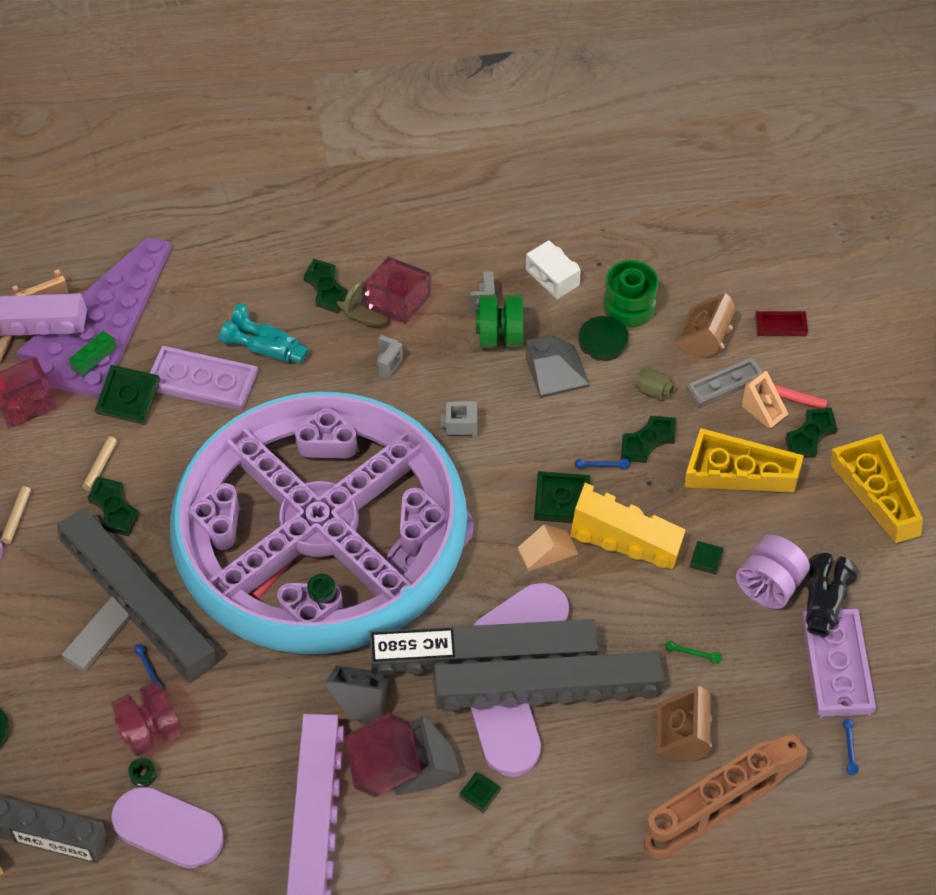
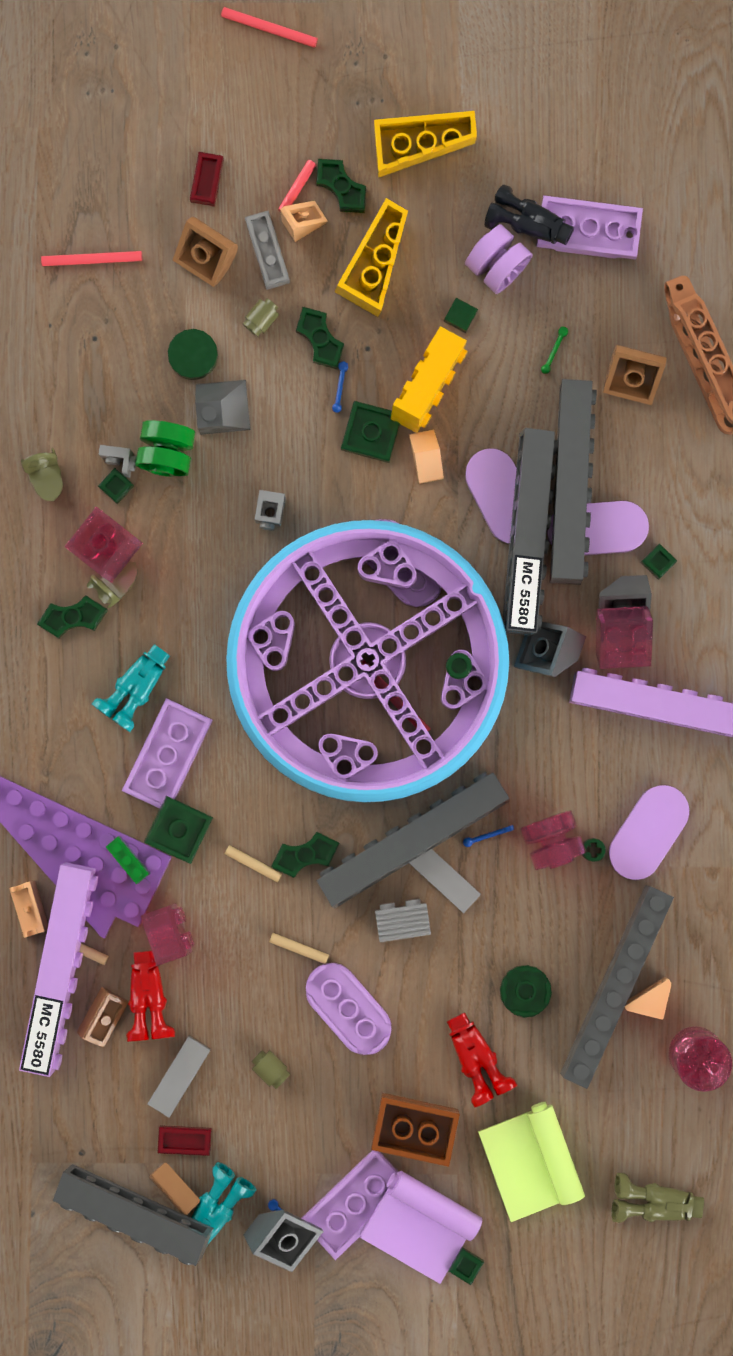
camera: 80 degrees left, 30 degrees up
light grey bracket [377,335,403,380] -> none
white brick [526,240,581,299] -> none
green wheel [603,260,659,327] -> none
blue hinge [842,719,859,776] -> none
none -> olive piece [21,448,63,501]
none -> coral bar [41,251,143,266]
none -> dark green tile [98,468,134,504]
none -> light grey brick [375,899,431,942]

